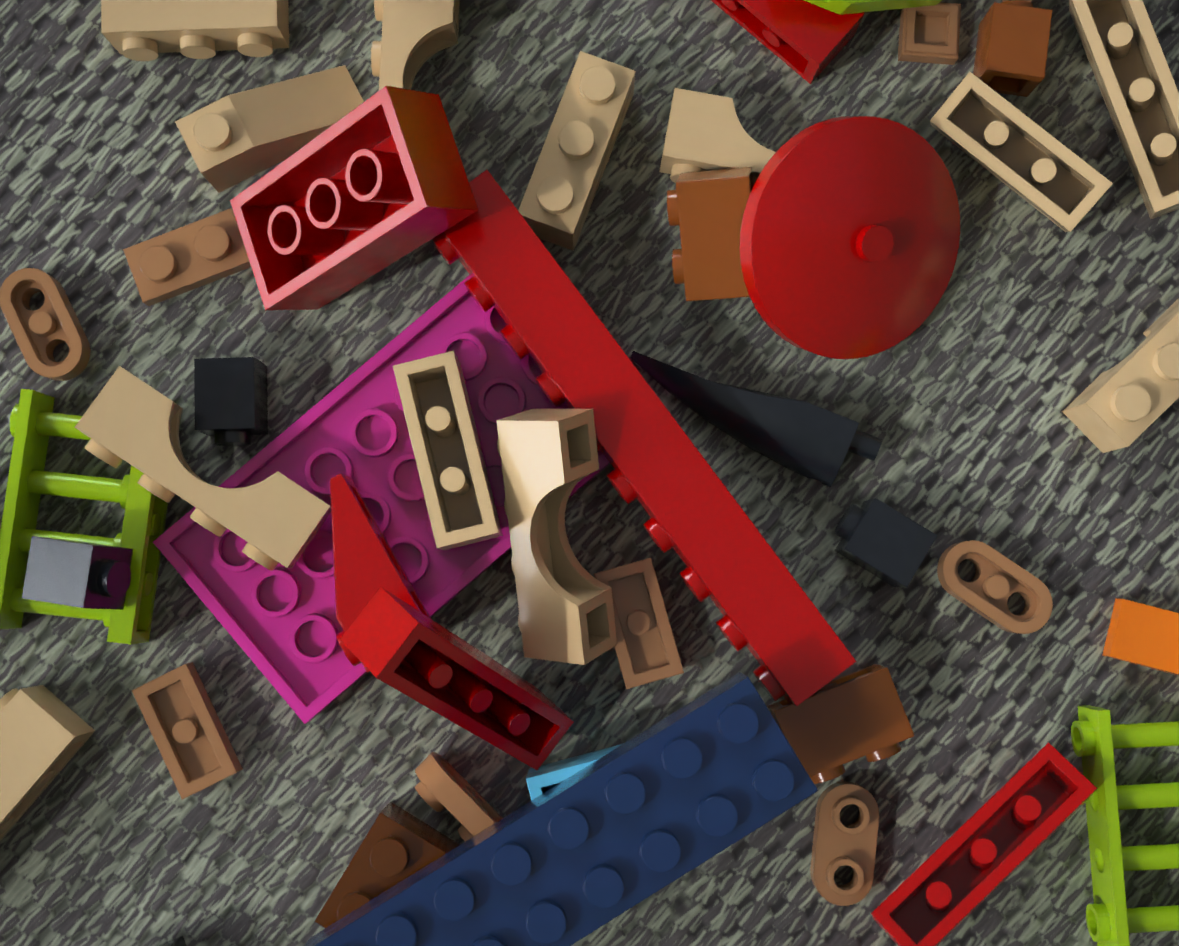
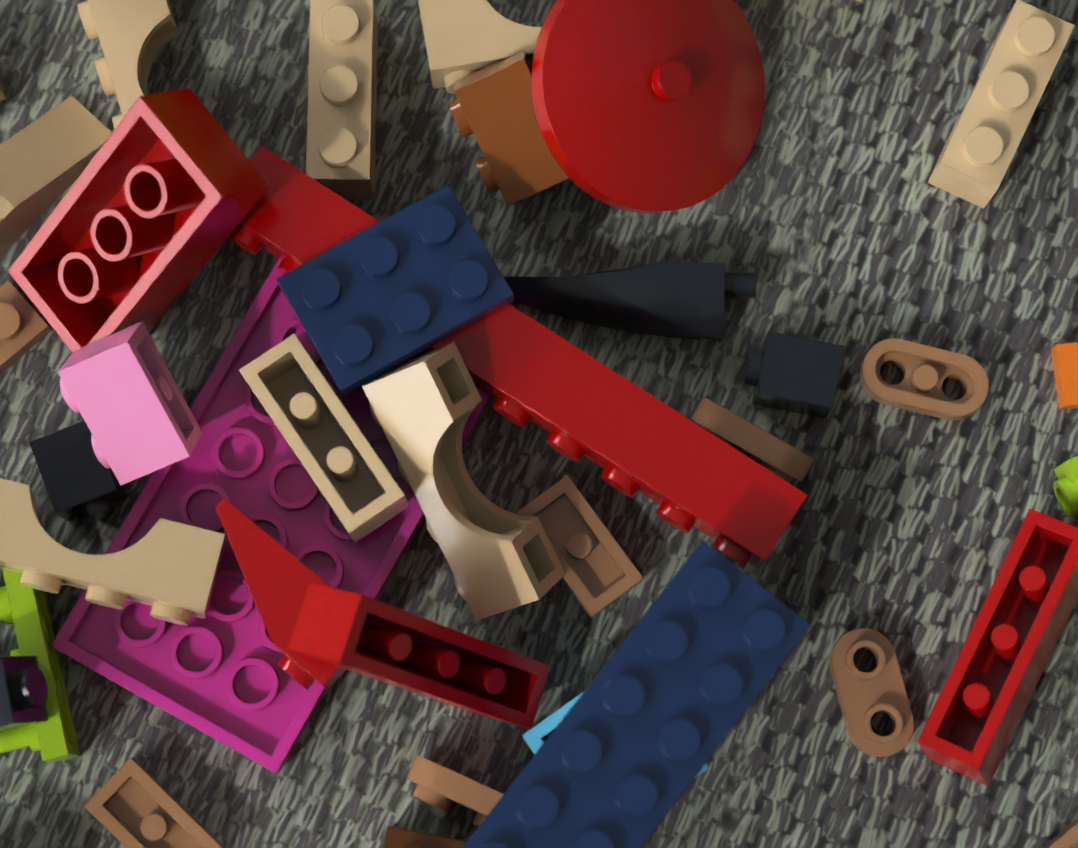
camera: 20 degrees left, 5 degrees down
dark orange brick [767,664,914,784] -> none
none -> bright pink brick [58,321,203,485]
none -> dark blue plate [276,184,514,396]
none -> medium nougat plate [691,396,815,481]

